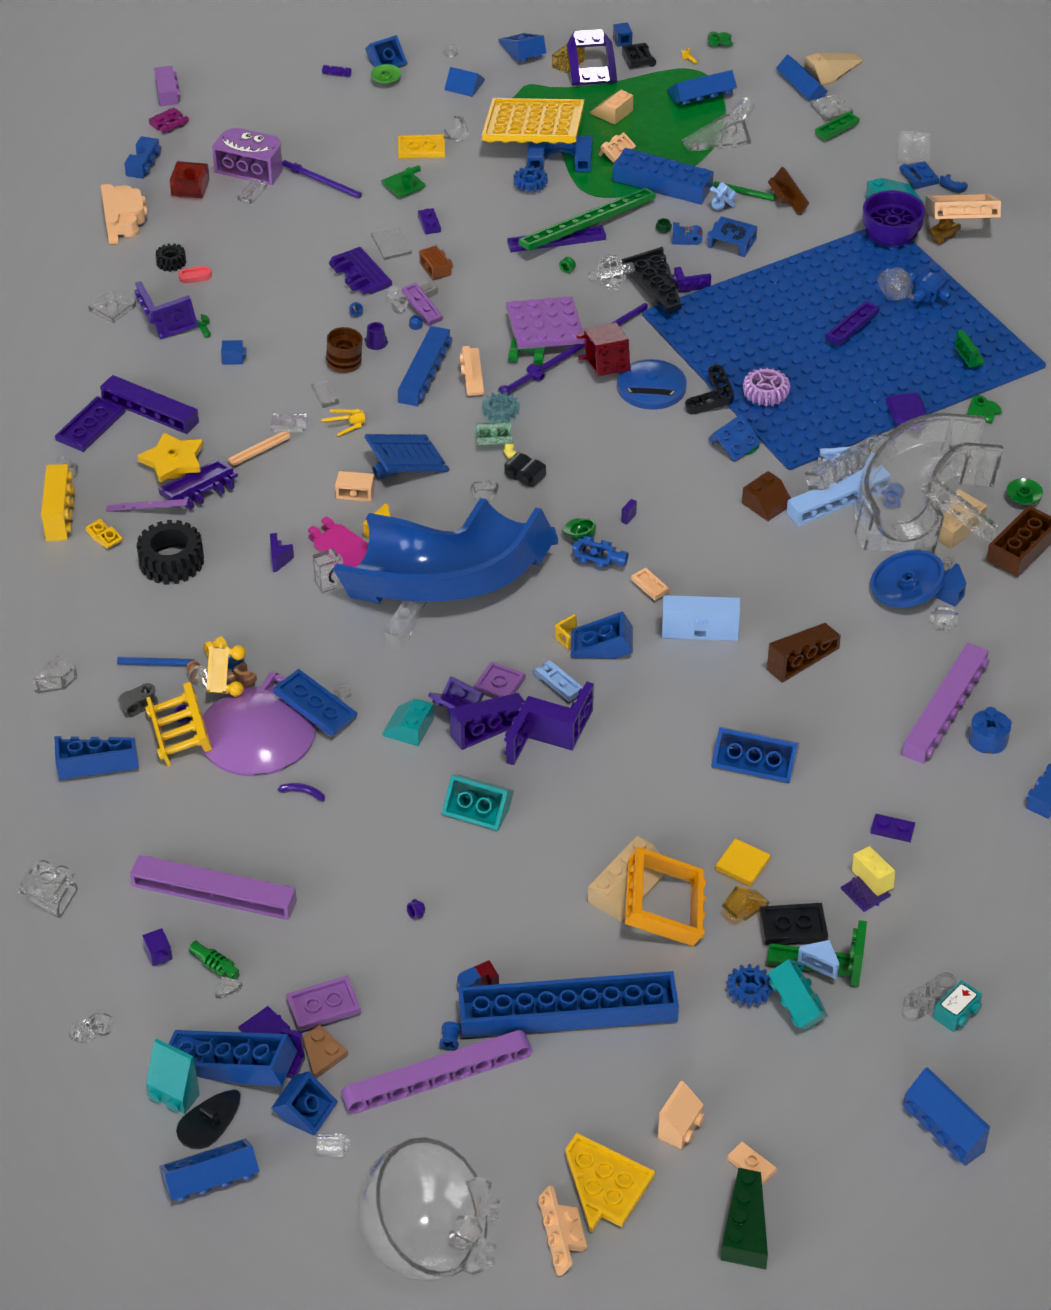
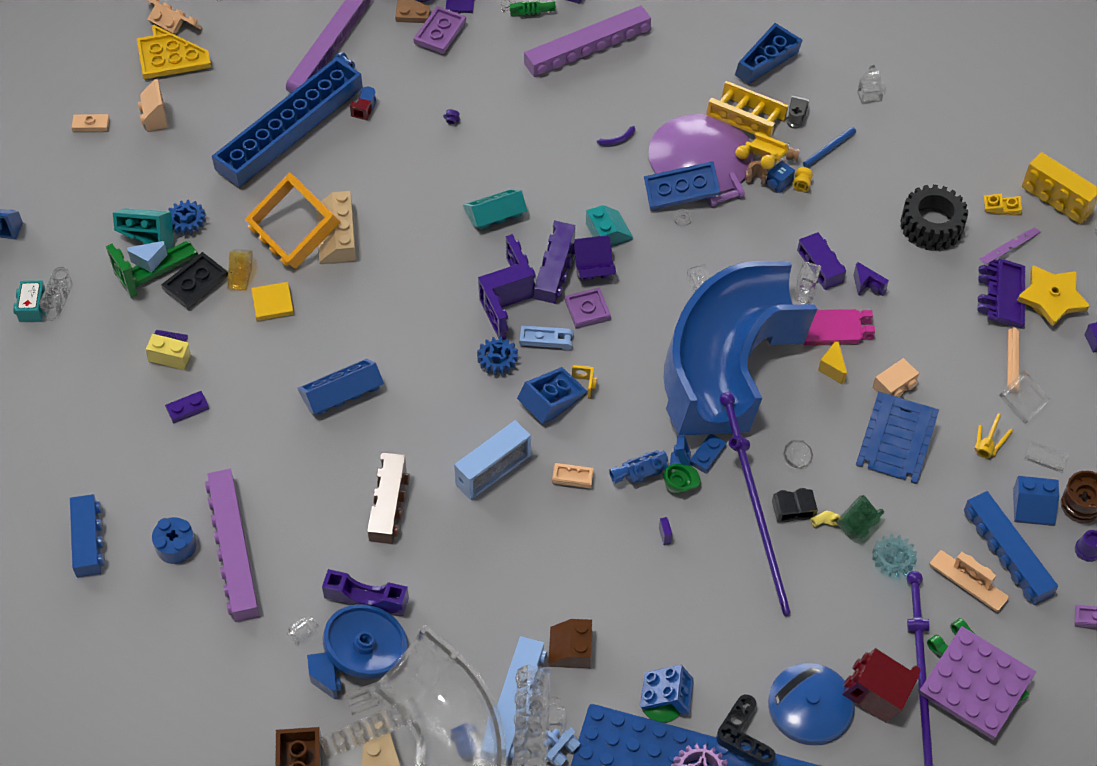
camera: 135 degrees right, 10 degrees up
blue hinge [409,315,423,330] -> none
dark green wedge [721,1168,768,1270] -> none
none -> dark purple arch [322,569,409,616]
none -> blue gear [477,337,518,375]
none -> blue bracket [670,435,691,466]
none -> dark purple bar [719,392,791,616]
none -> dark purple brick [797,232,846,290]
none -> blue slope [1013,476,1059,526]

